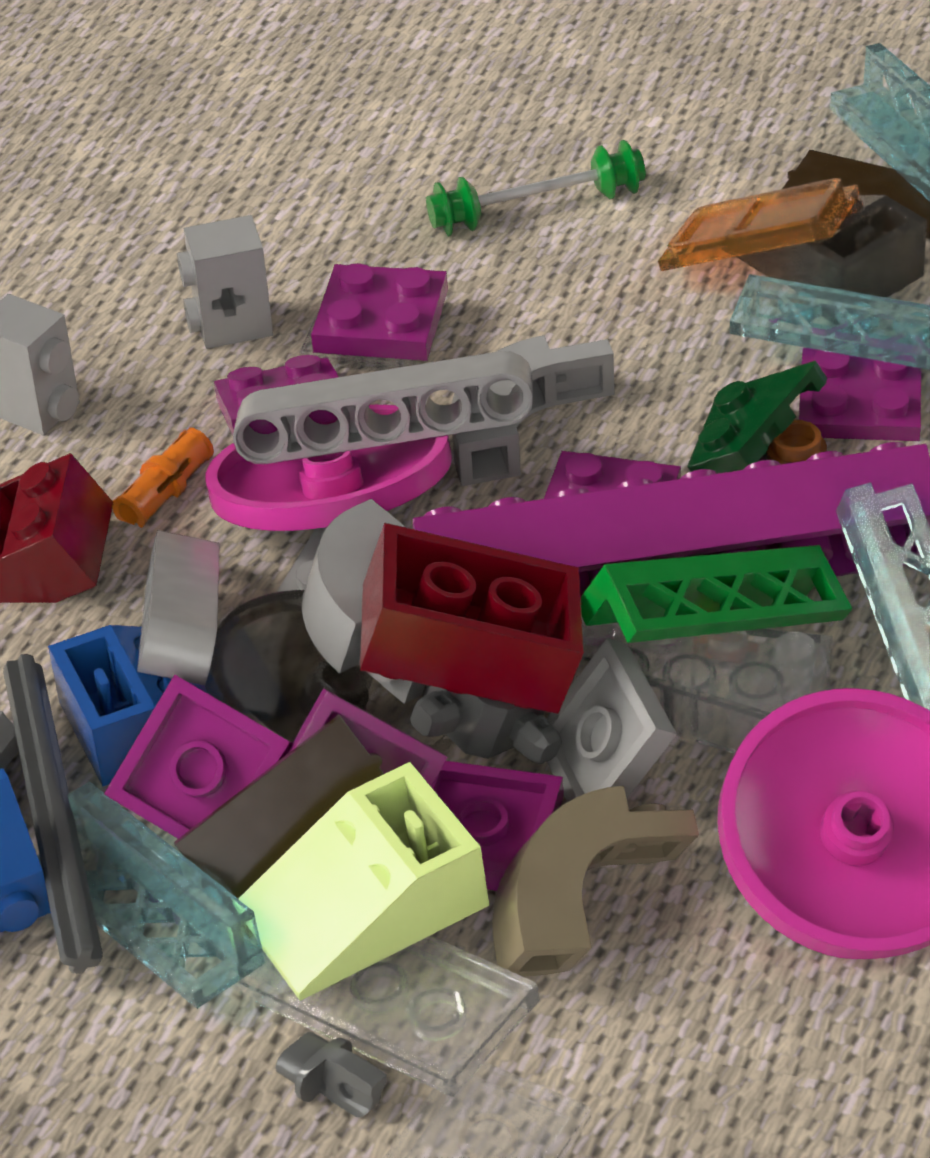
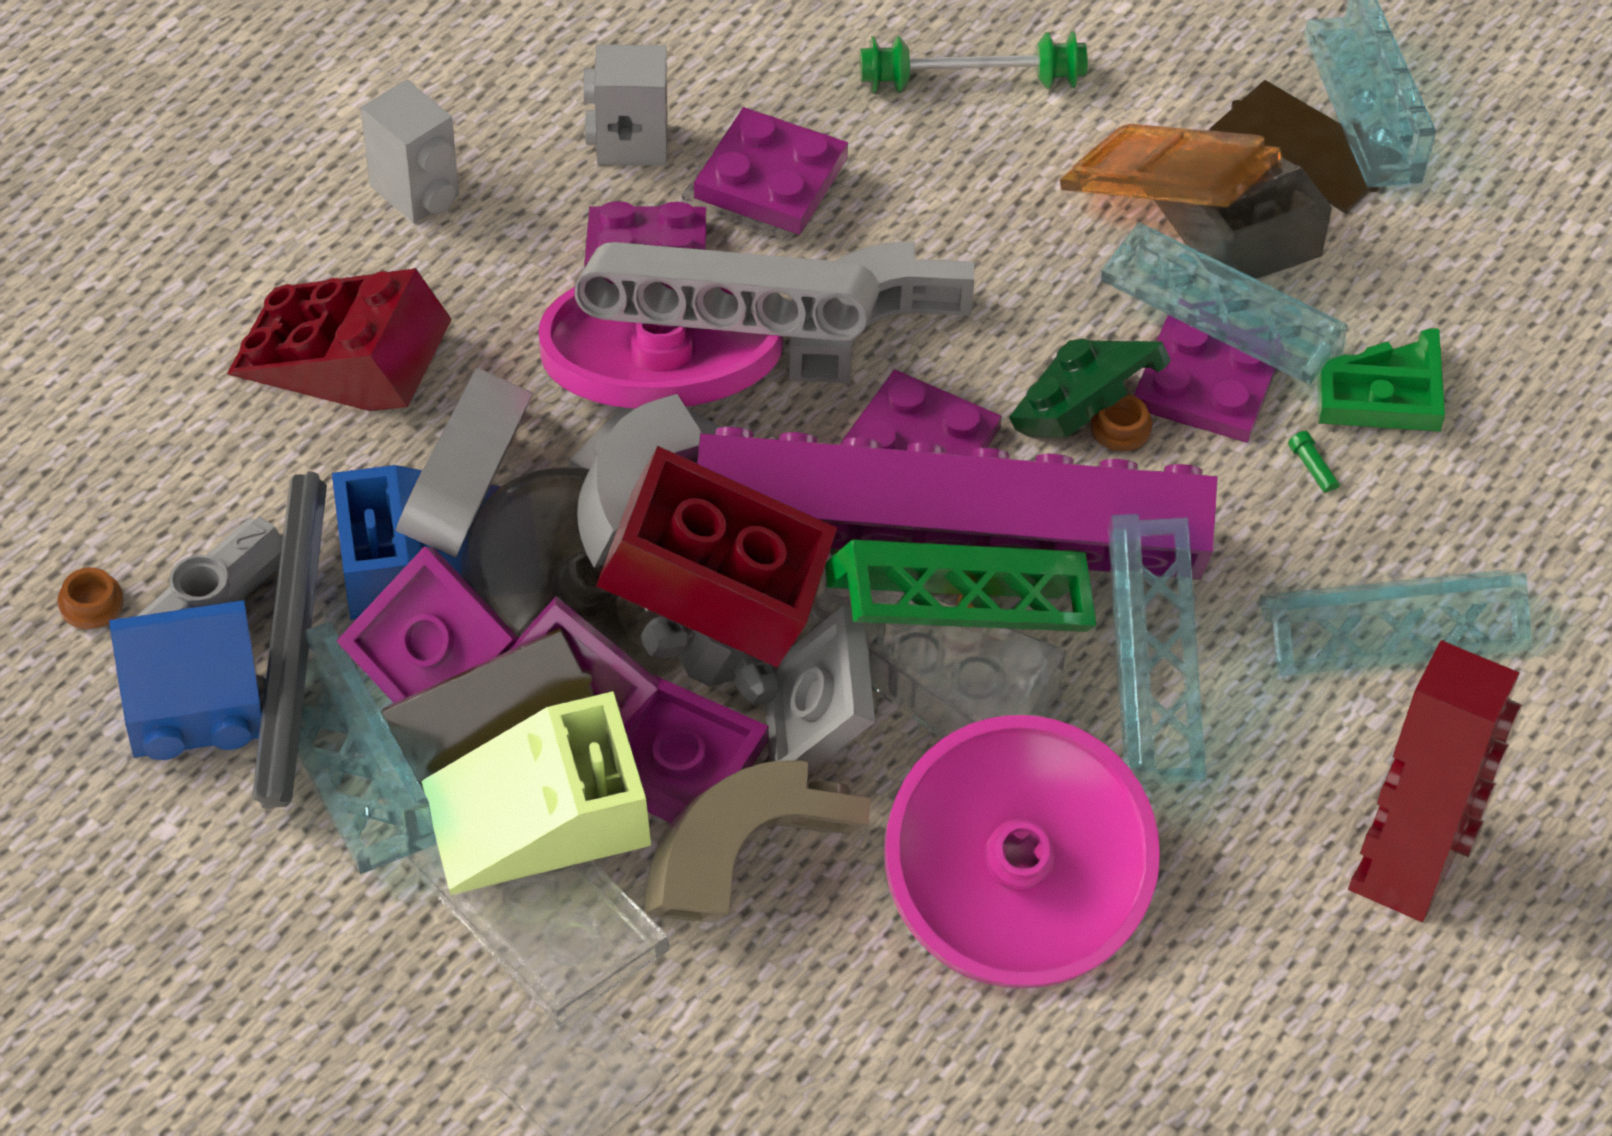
camera: 10 degrees right, 10 degrees up
orange pin [112,428,214,528] -> none
dark grey piece [276,1031,387,1117] -> none

